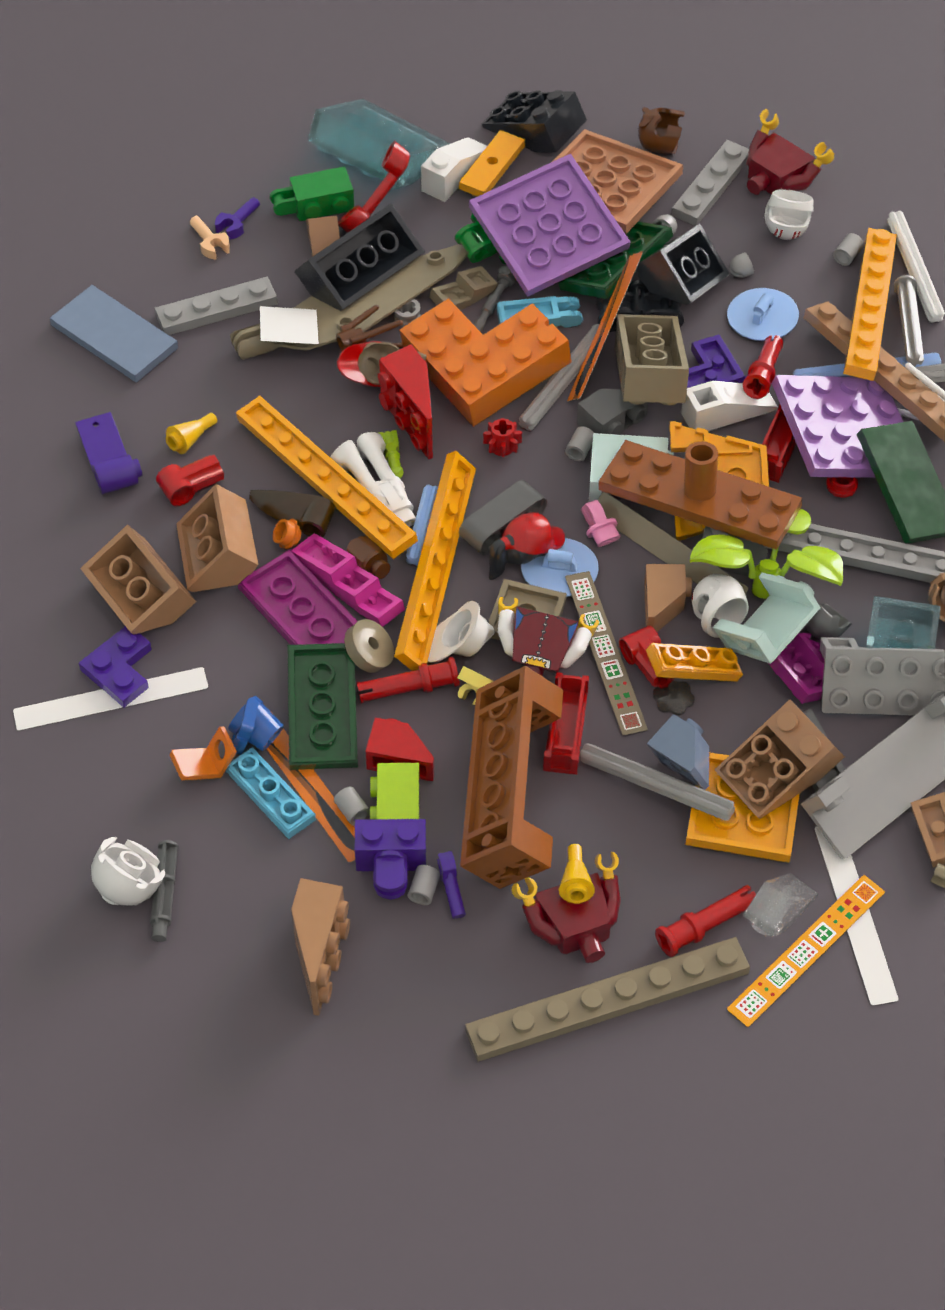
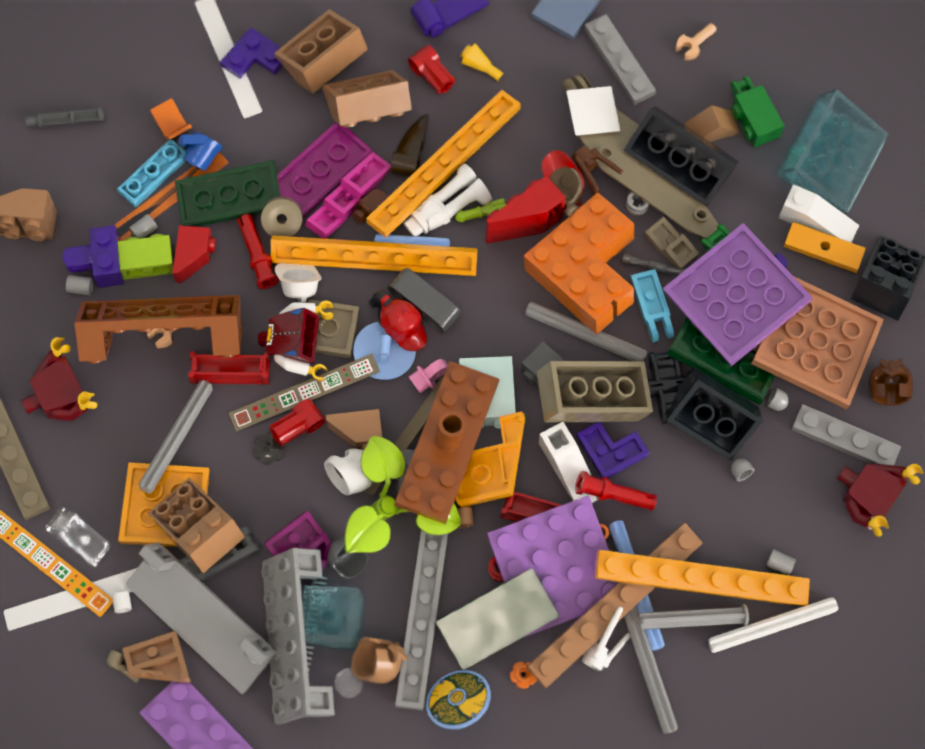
camera: 80 degrees right, 15 degrees up
white cylinder [91,837,165,905] -> none
dark purple bar [215,197,260,240] -> none
orange plate [273,519,301,549] -> none
red piece [338,140,410,233] -> none
dark purple bar [437,851,466,919] -> none
light yellow tile [457,666,493,705] -> none
red gear [483,418,522,457] -> none
yellow cone [559,844,595,903] -> none
light grey hinge [565,426,594,462] -> none
orange sticker [567,252,643,401] -> none
light orange tile [646,643,743,682] -> none
sand blue slope [647,714,709,790] -> none
red pin [655,885,758,957] -> none
light aqua panel [713,572,821,664] -> none
light blue shield [727,288,799,341] -> none
white helmet [765,190,813,240] -> none
none -> white piece [112,592,132,613]

